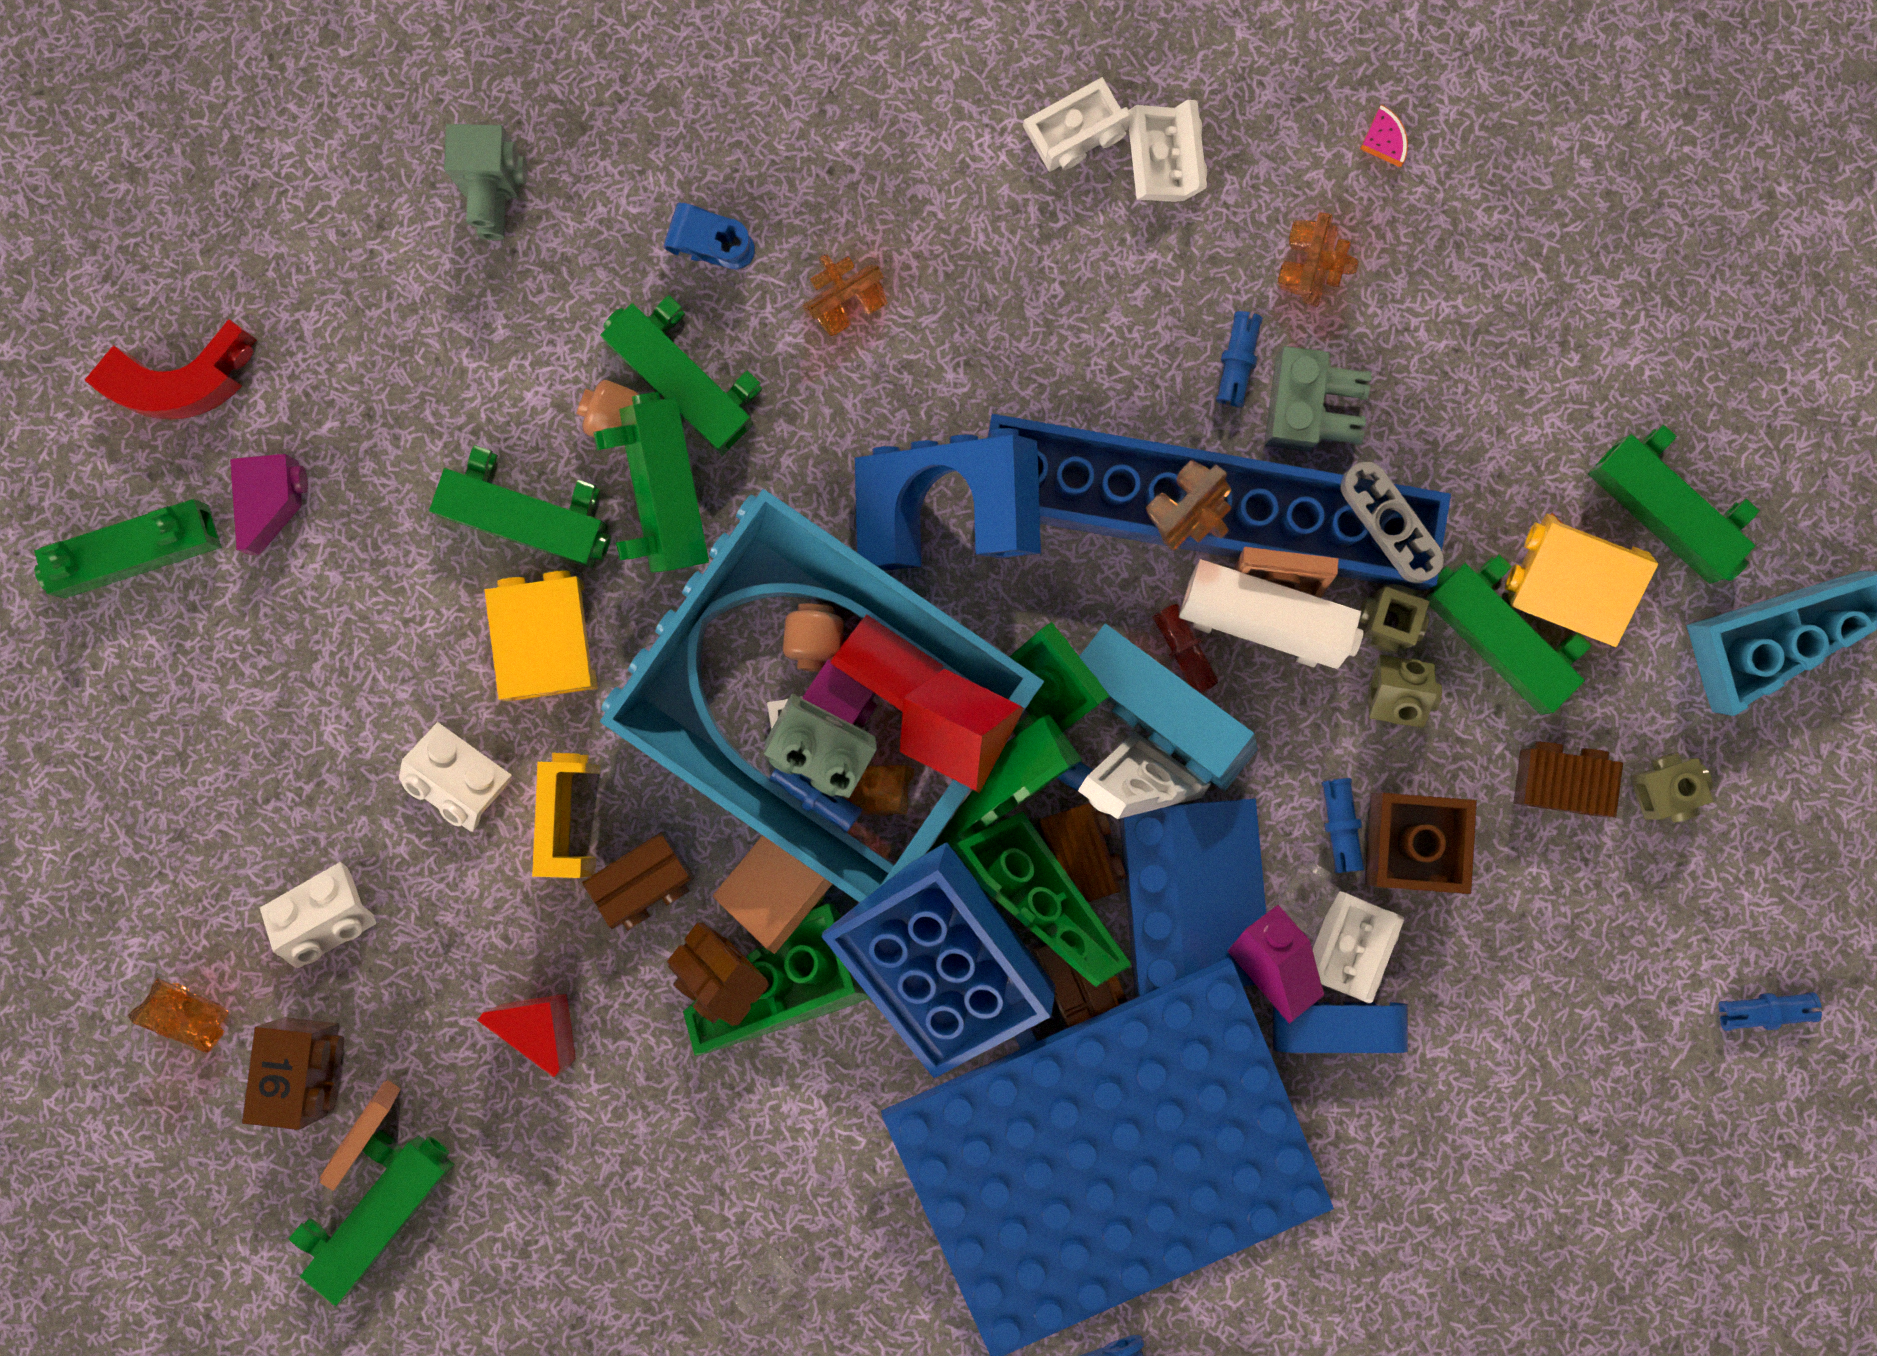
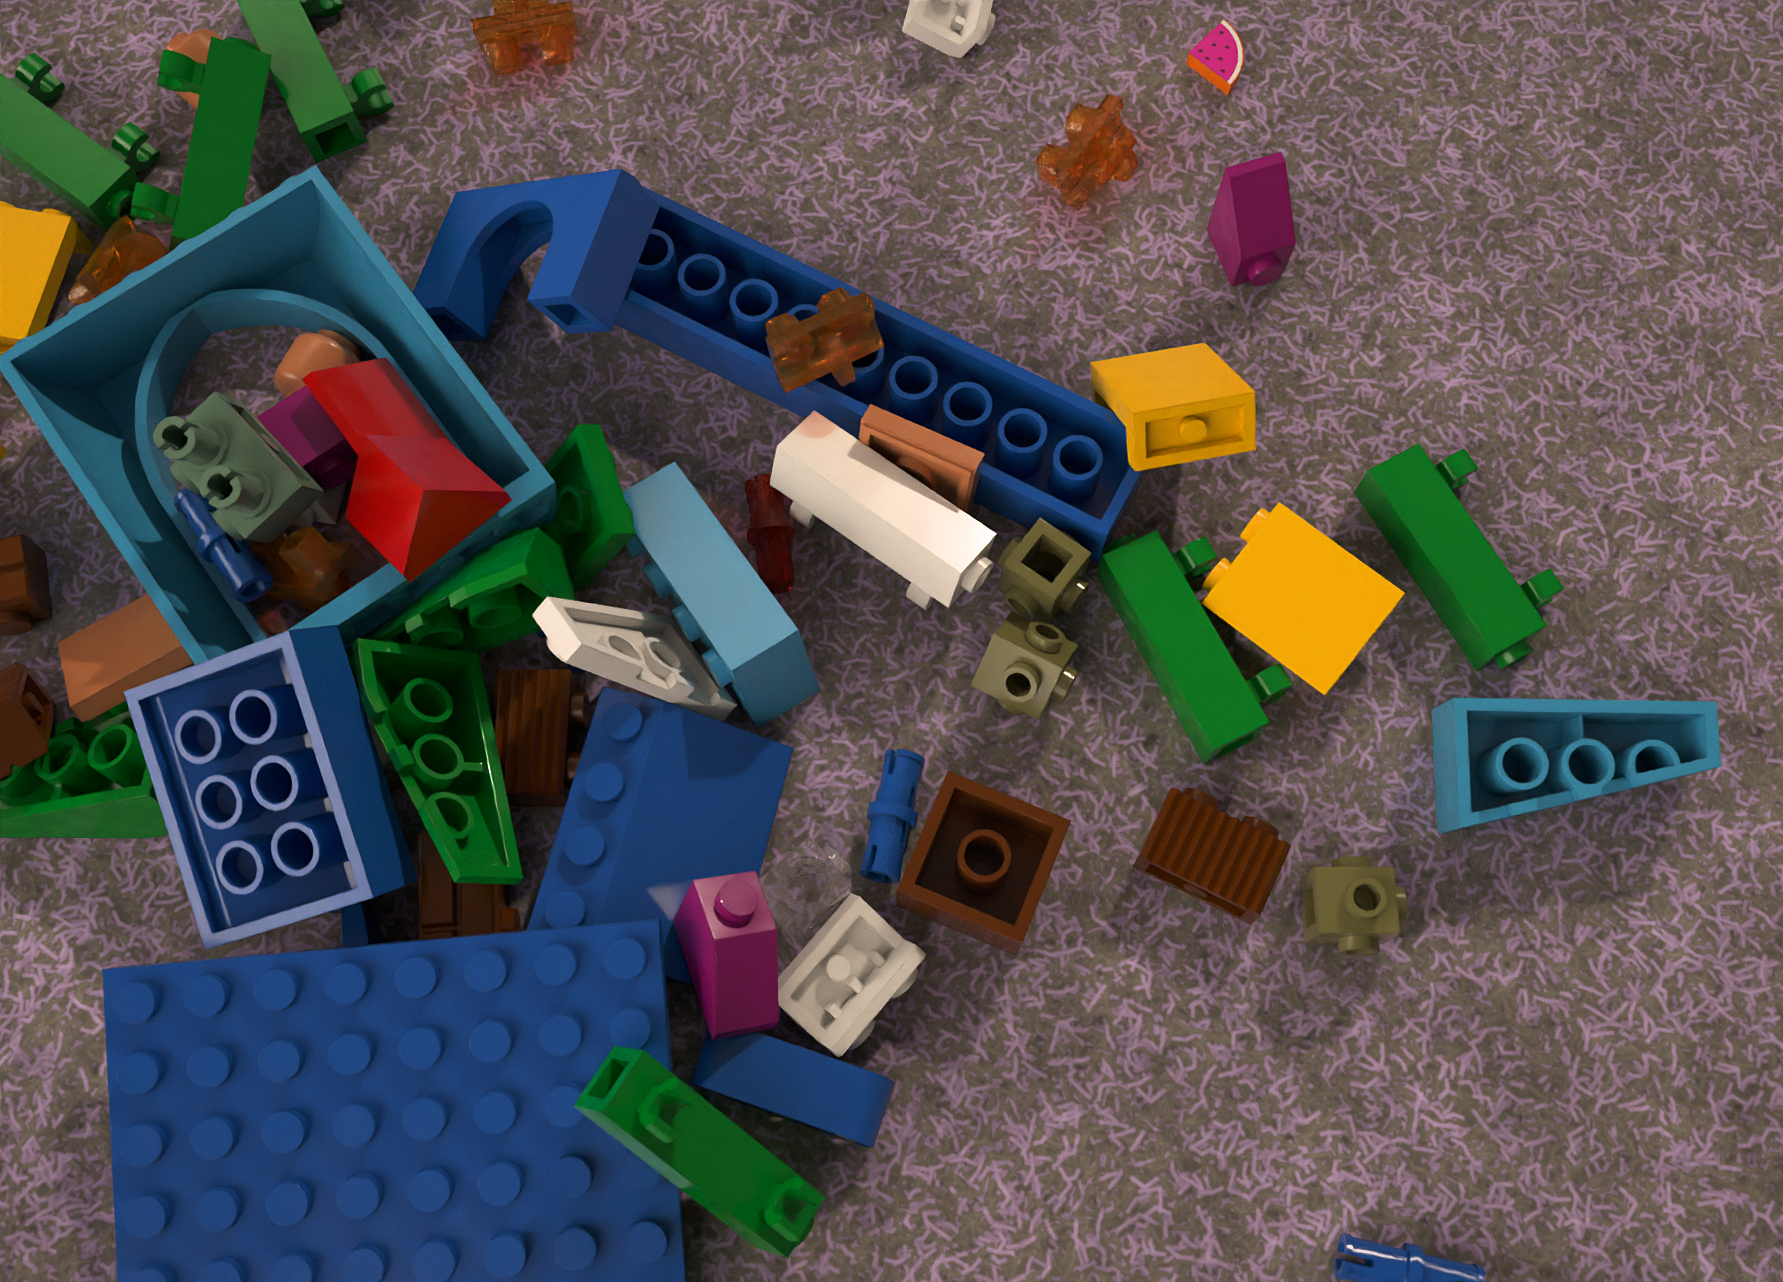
camera: 20 degrees right, 15 degrees down
blue pin [1216,311,1263,408] -> none
sand green brick [1264,346,1372,452] -> none
light grey beam [1341,462,1444,583] -> none
none -> clear orange hips [67,215,169,306]
none -> green brick [573,1046,825,1258]
none -> yellow panel [1090,343,1256,472]
none -> magenta slope [1206,152,1296,287]

